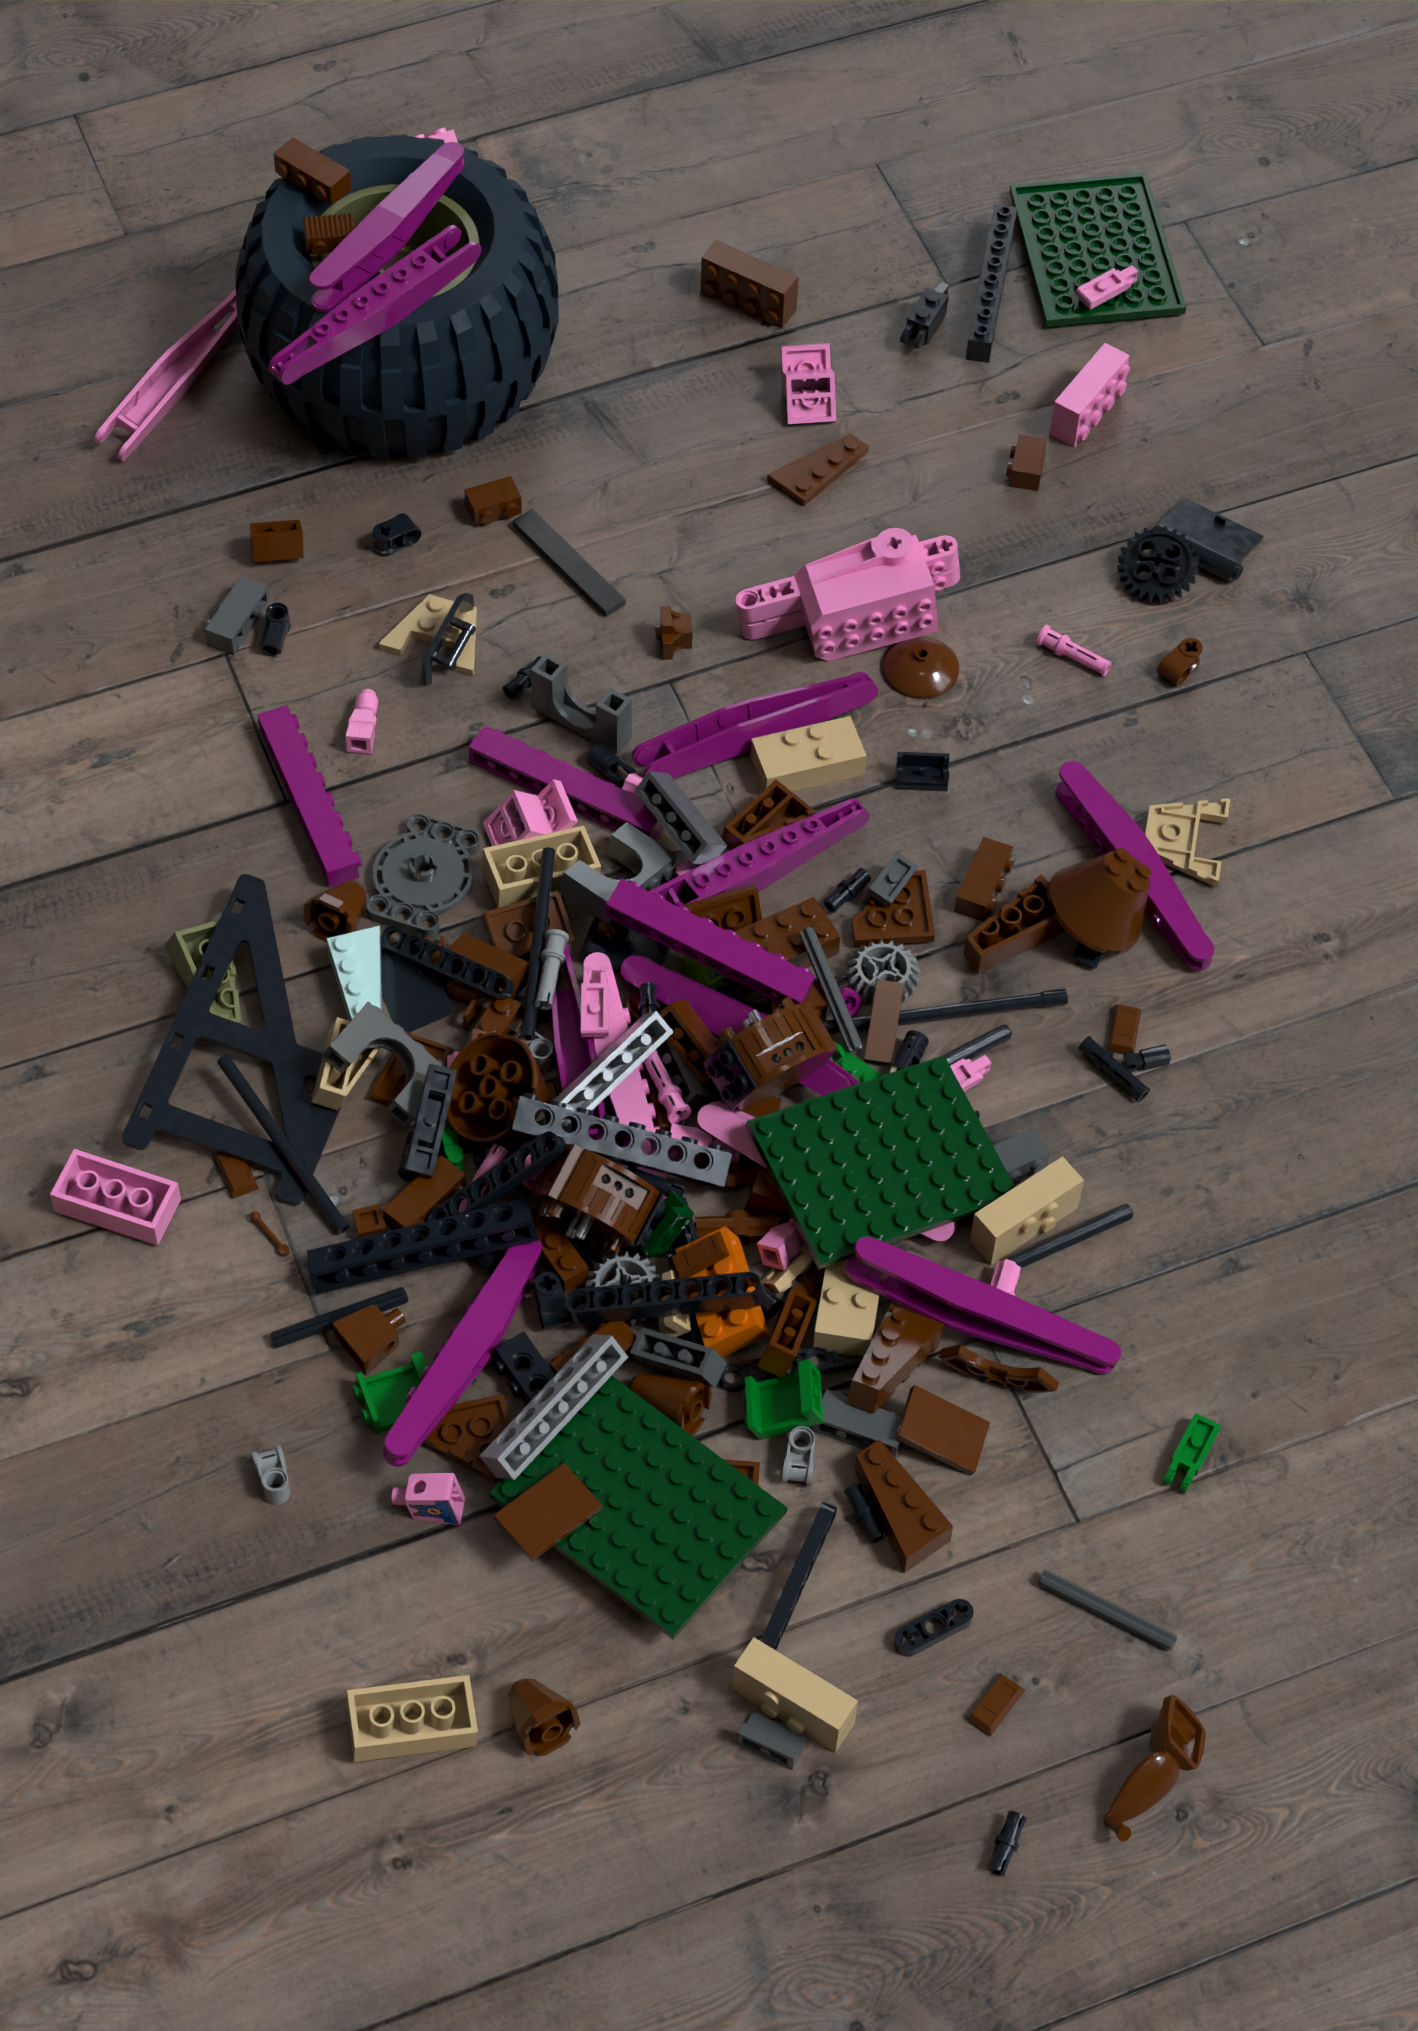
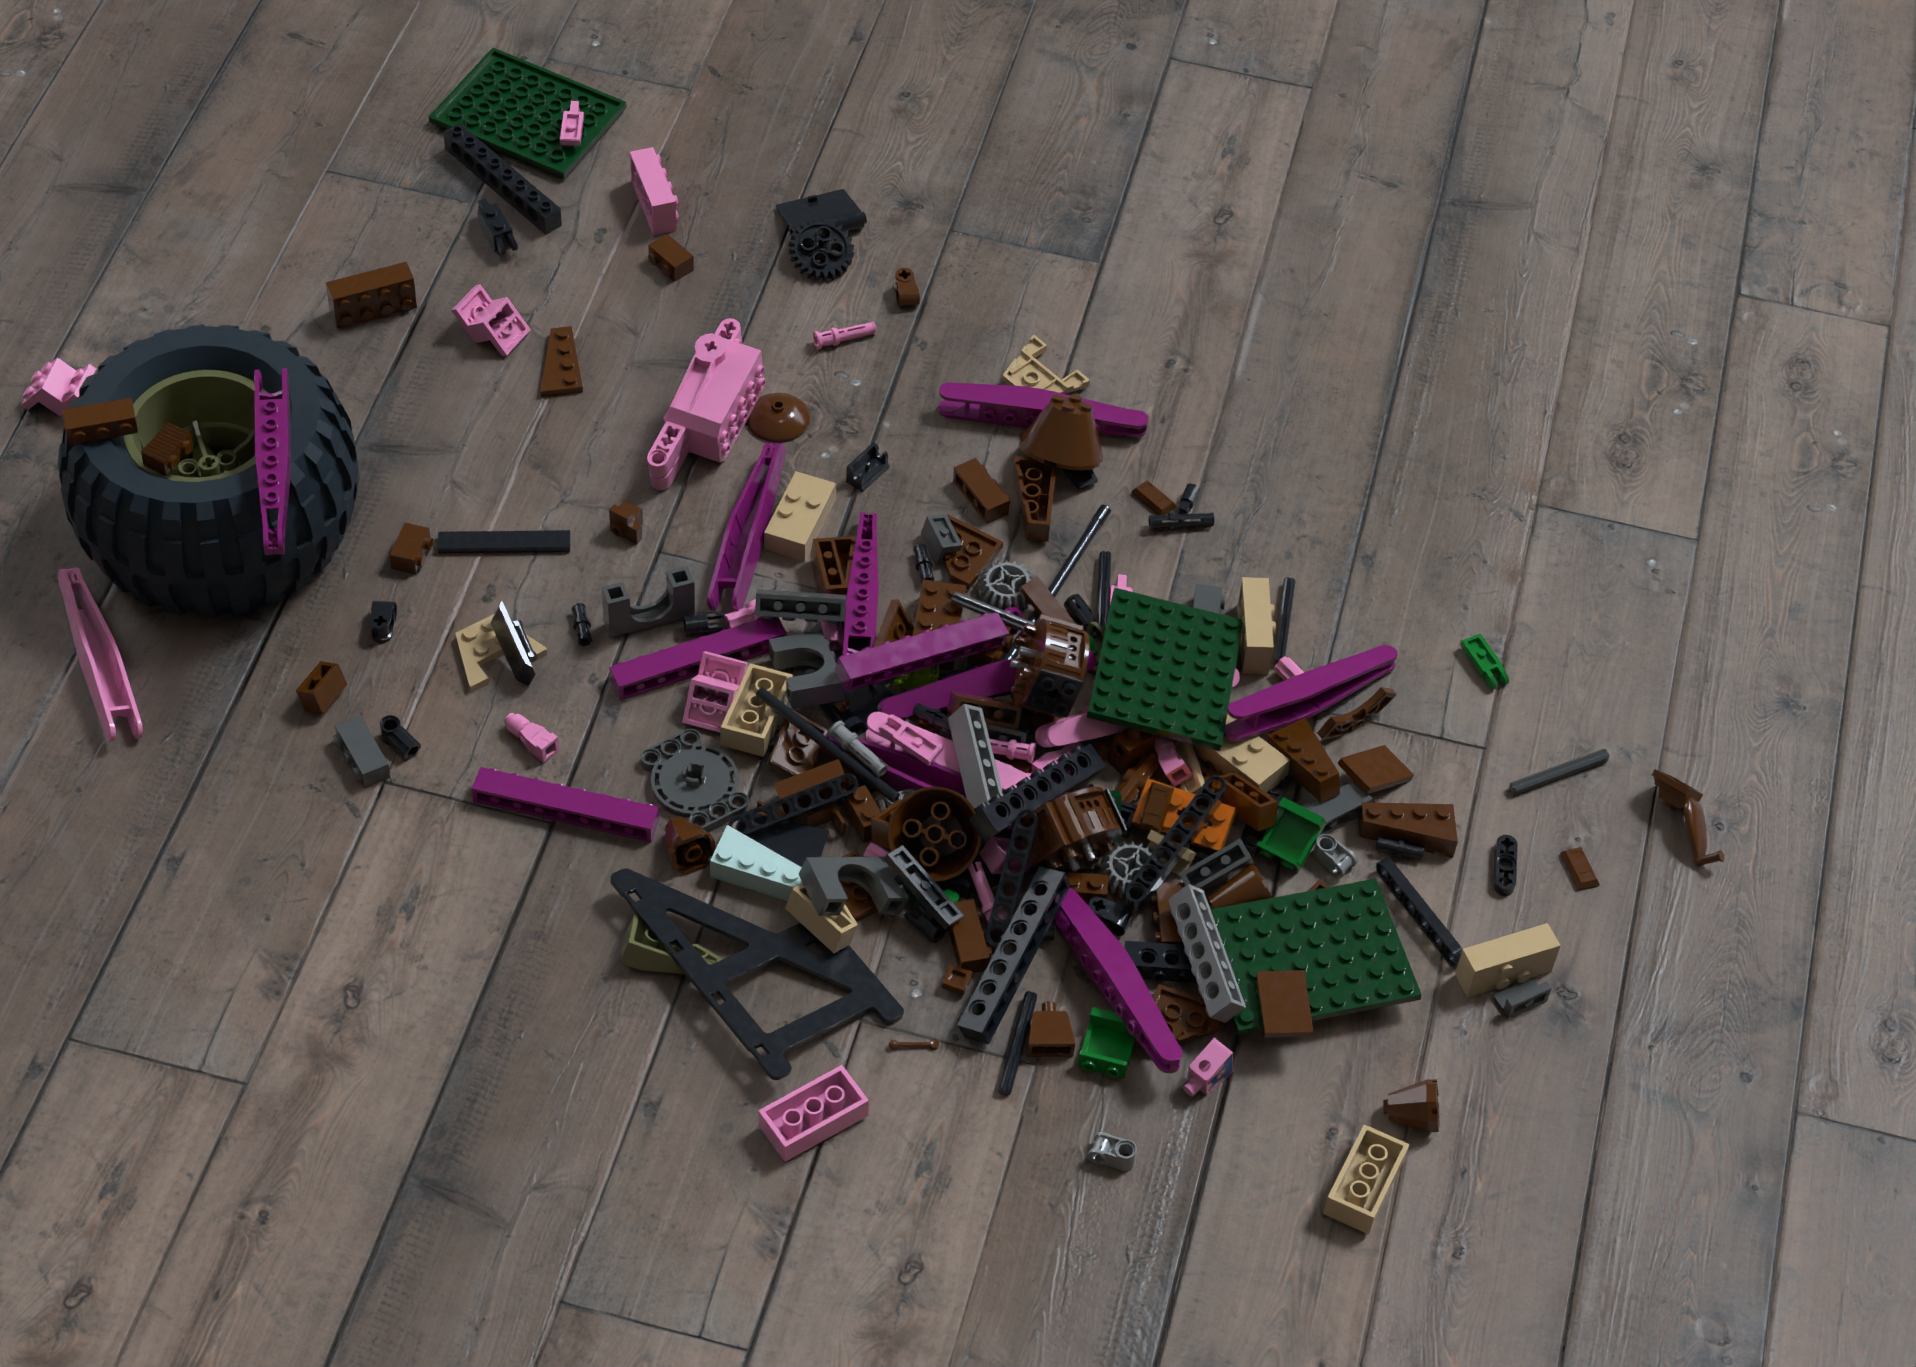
camera: 55 degrees left, 5 degrees down
reddish brown tile [213,1152,259,1199] -> none
black piece [217,1055,350,1234] -> none
magenta piece [310,142,464,312] -> none
black pin [986,1811,1027,1877] -> none

